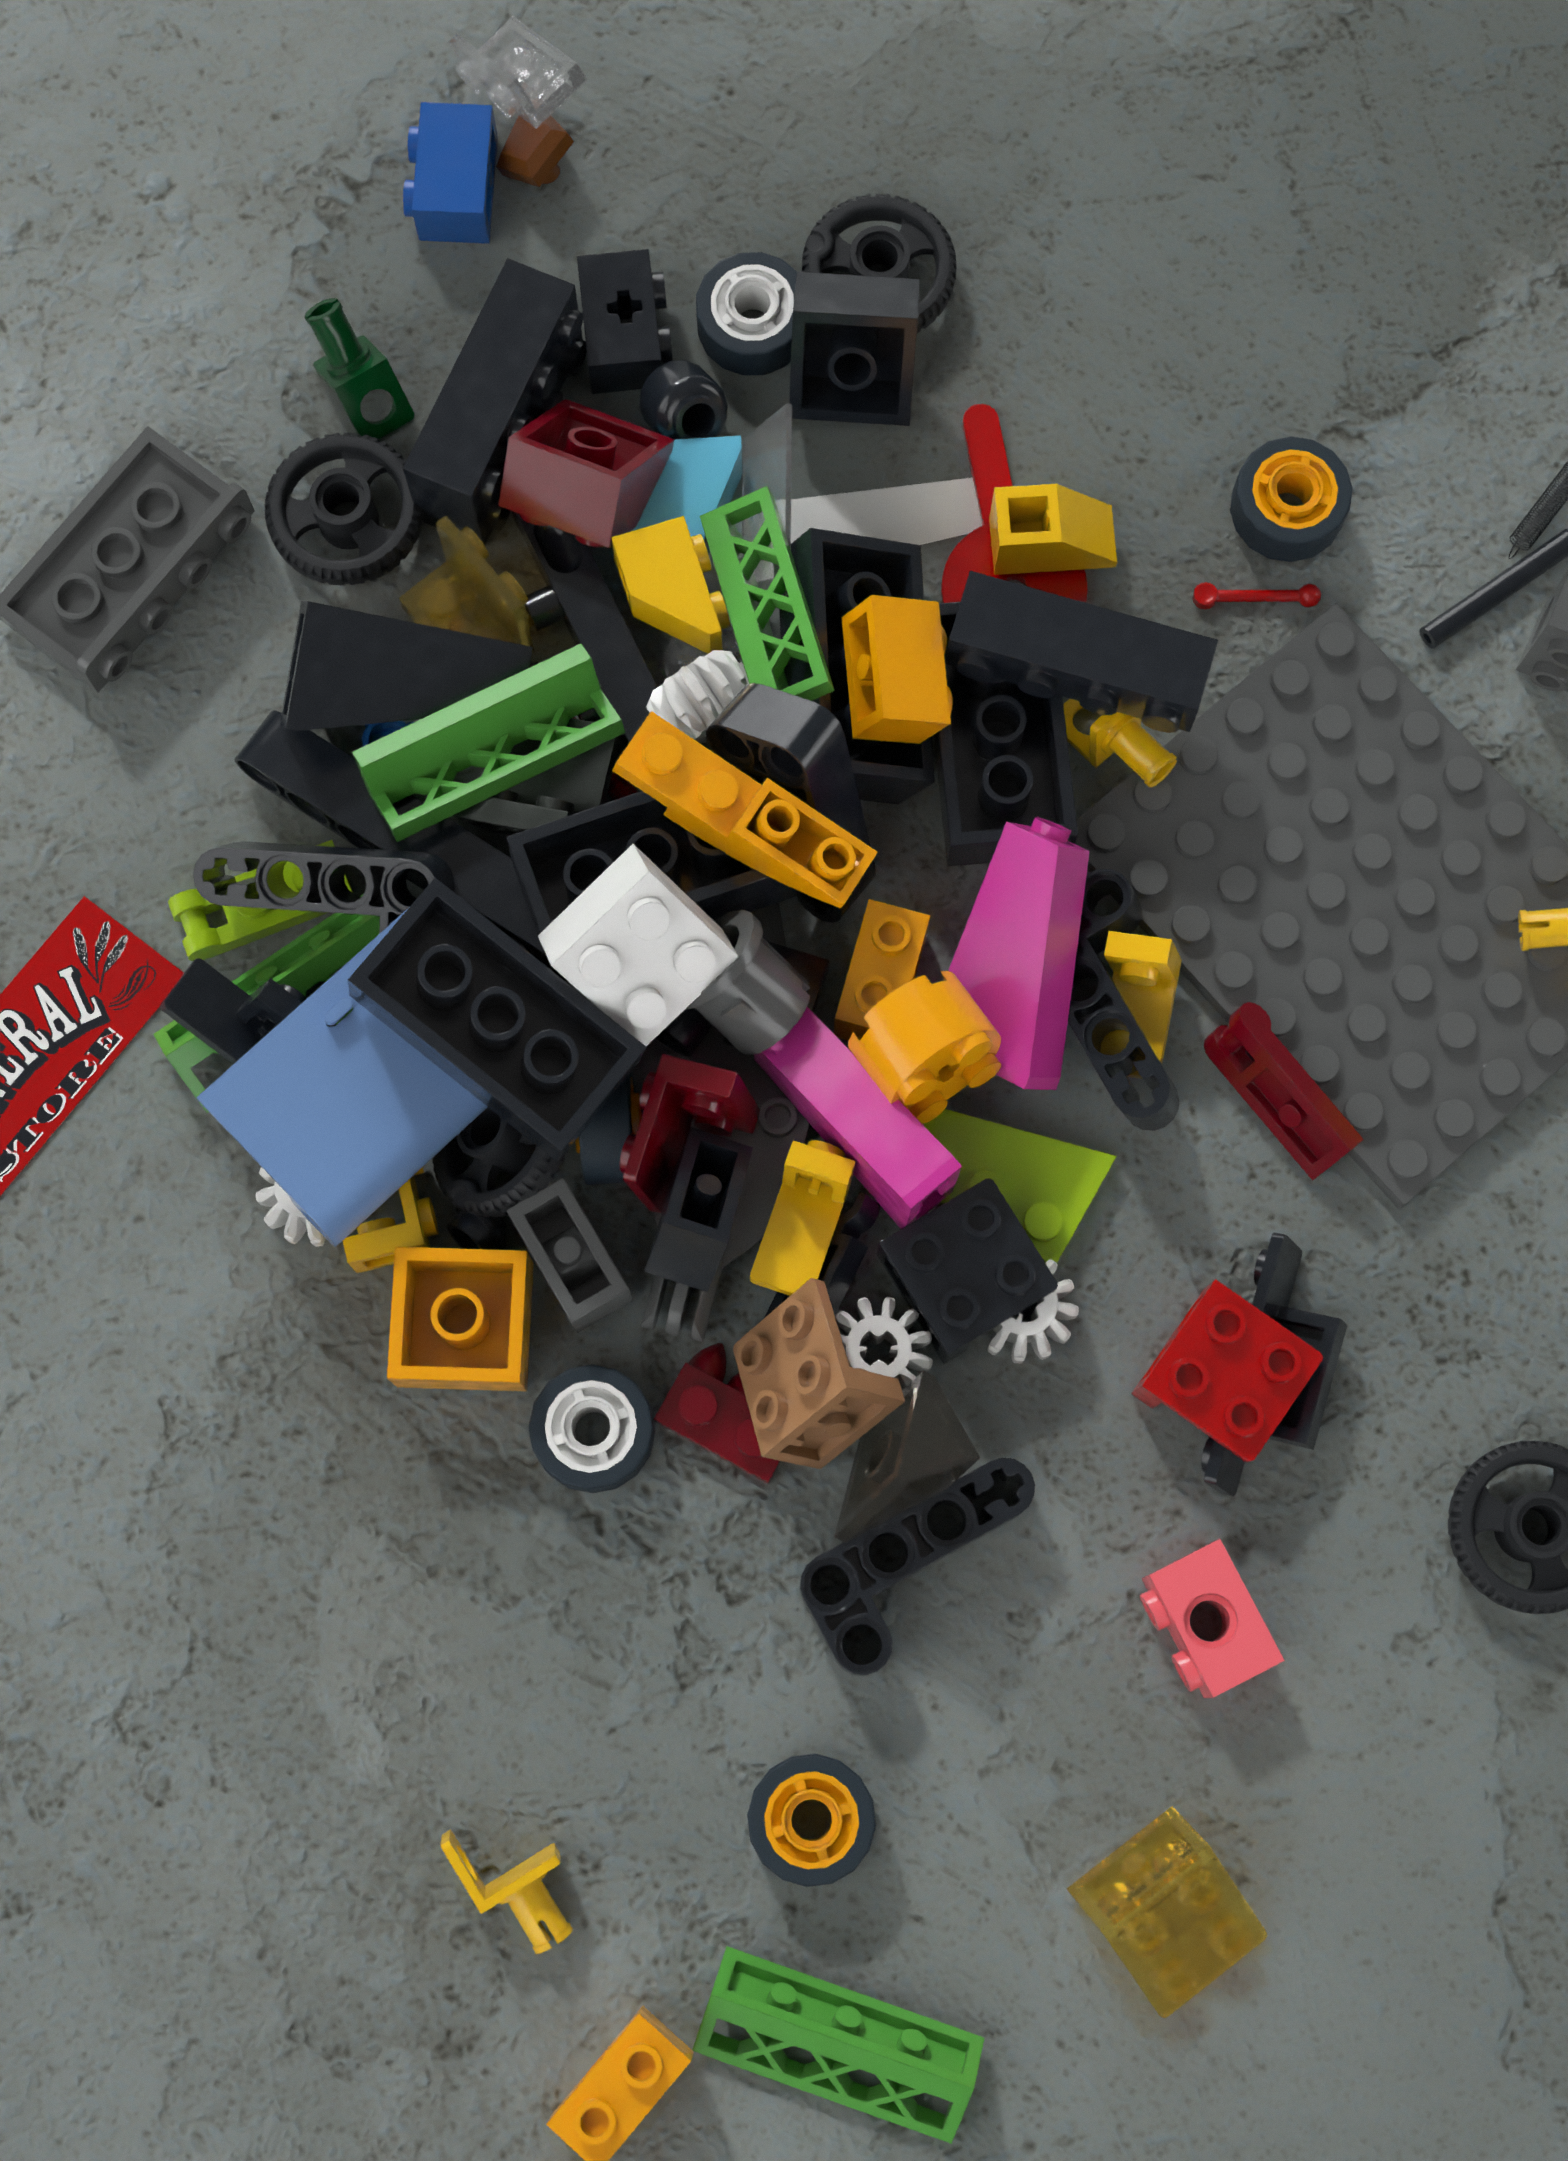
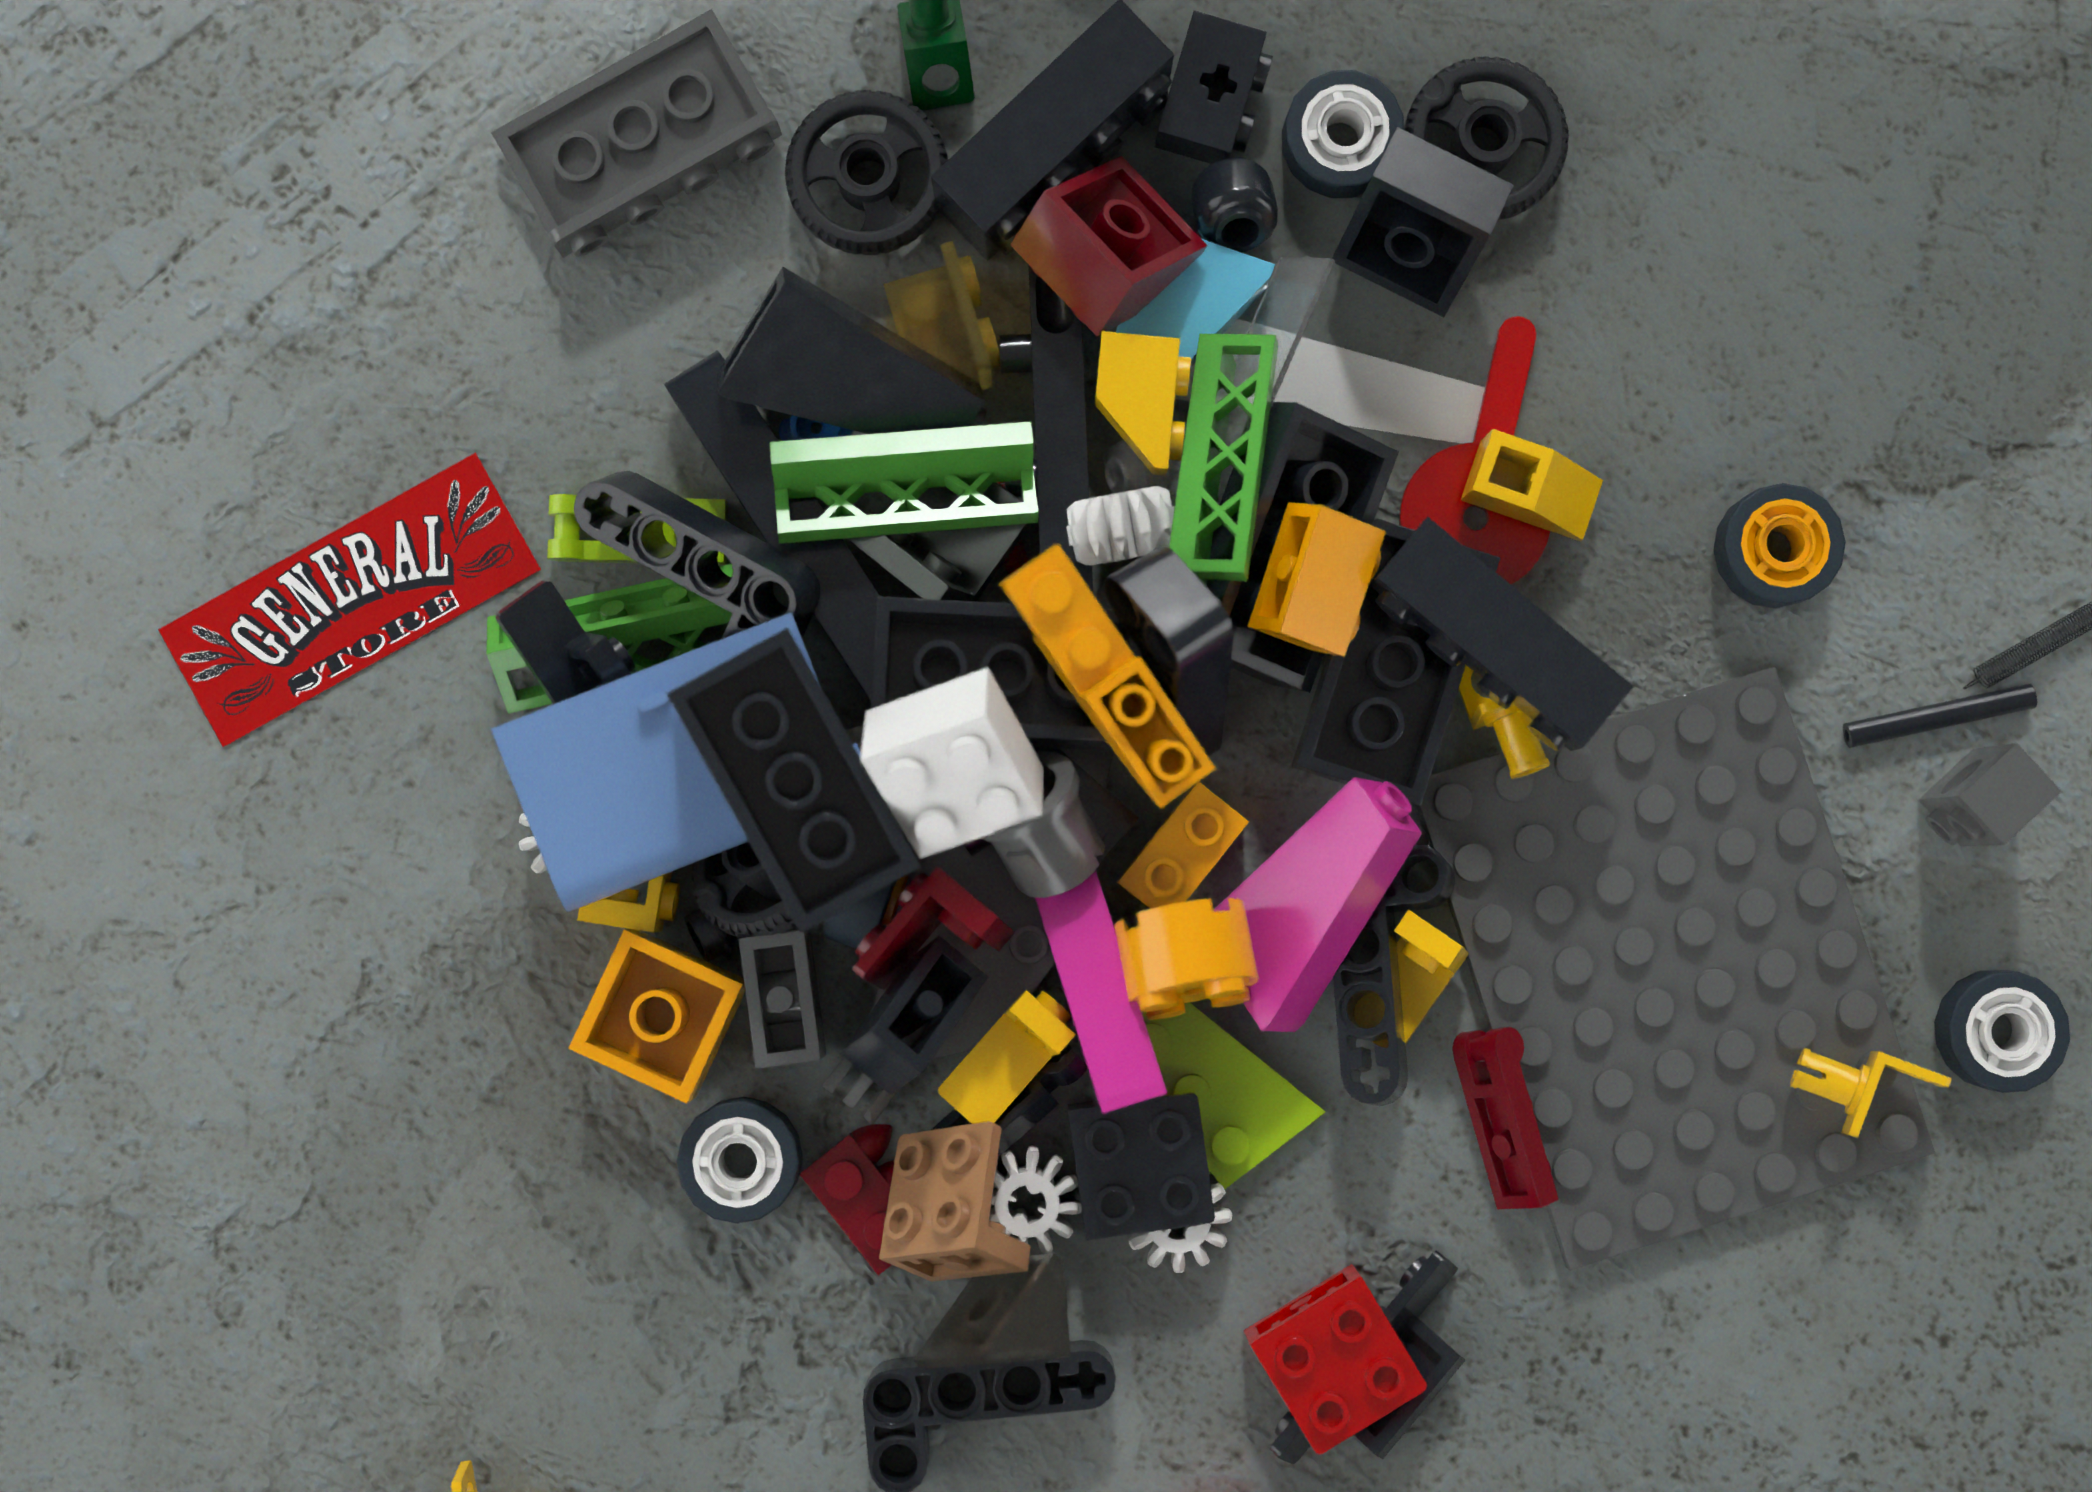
camera: 20 degrees right, 10 degrees up
red hinge [1192,582,1321,610] -> none

